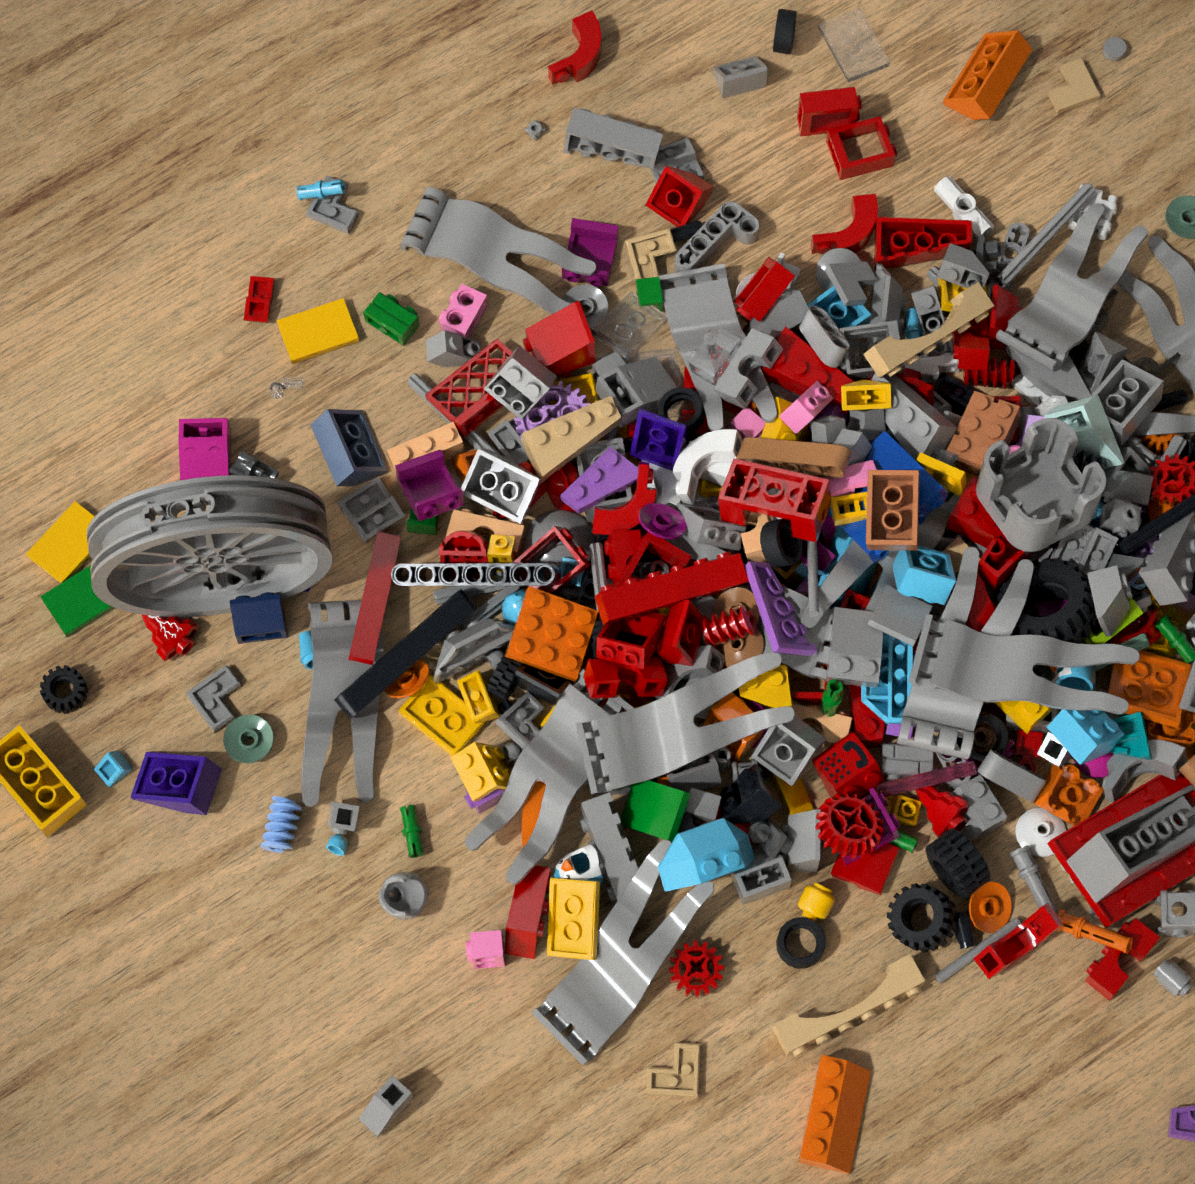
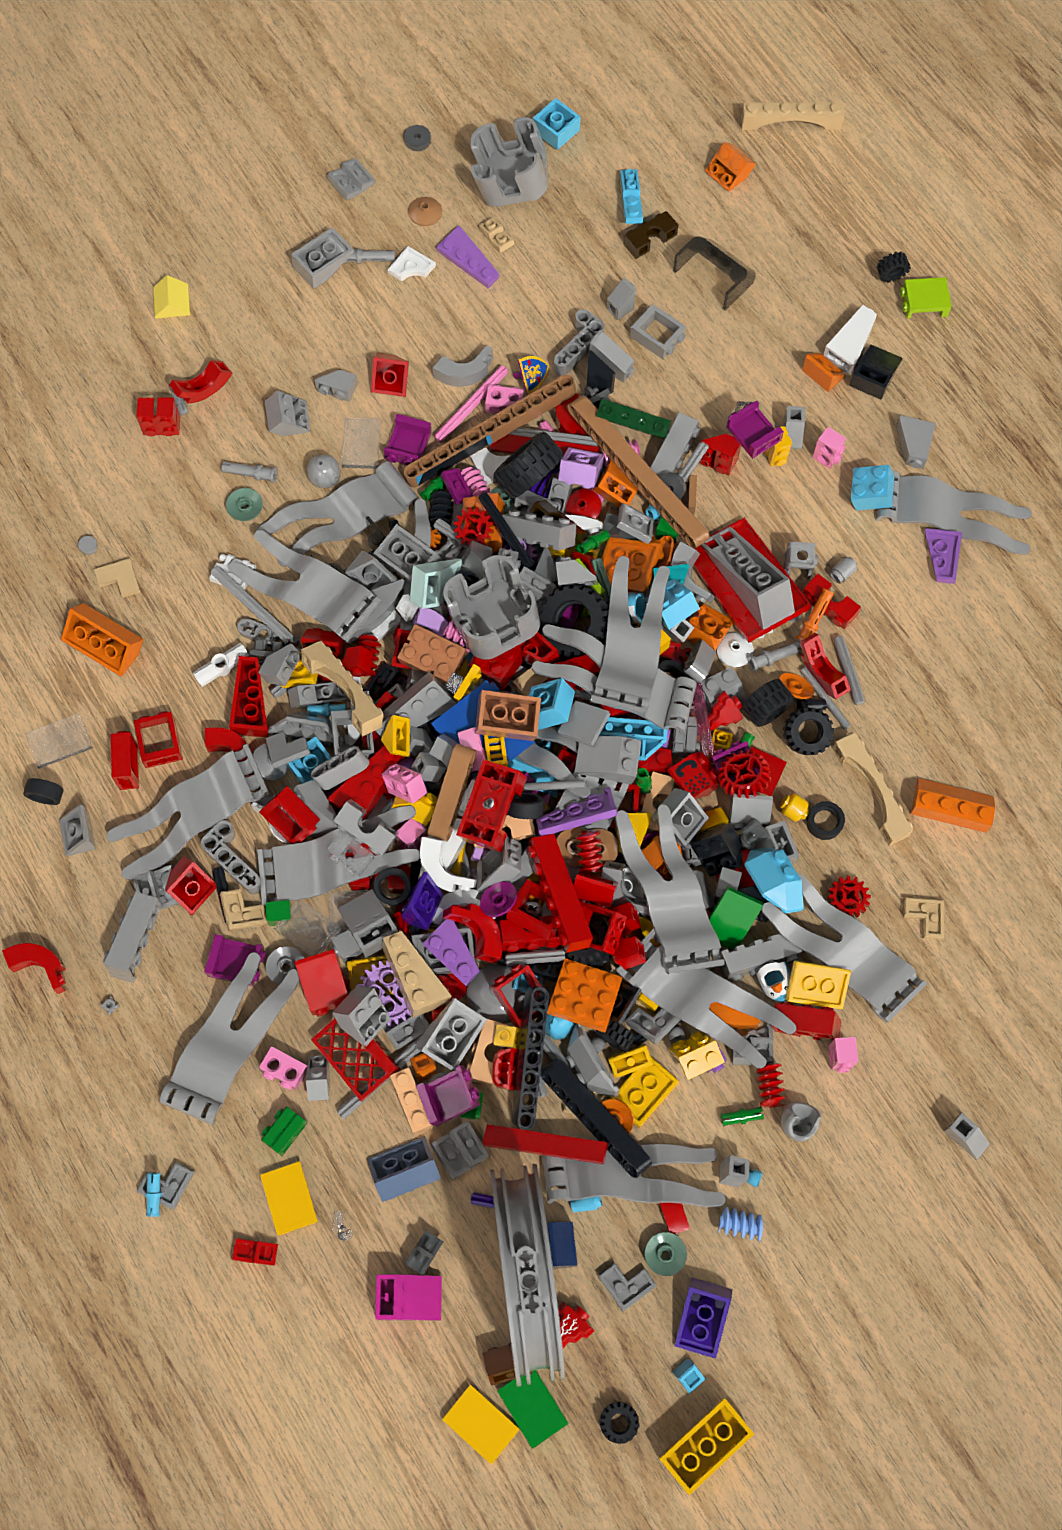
camera: 90 degrees left, 0 degrees up
none -> light grey flag [107,744,269,880]
none -> red slope [659,1203,690,1234]
none -> light grey slope [732,1023,774,1065]
none -> red piece [756,1063,786,1108]
none -> light grey axle [834,636,865,705]

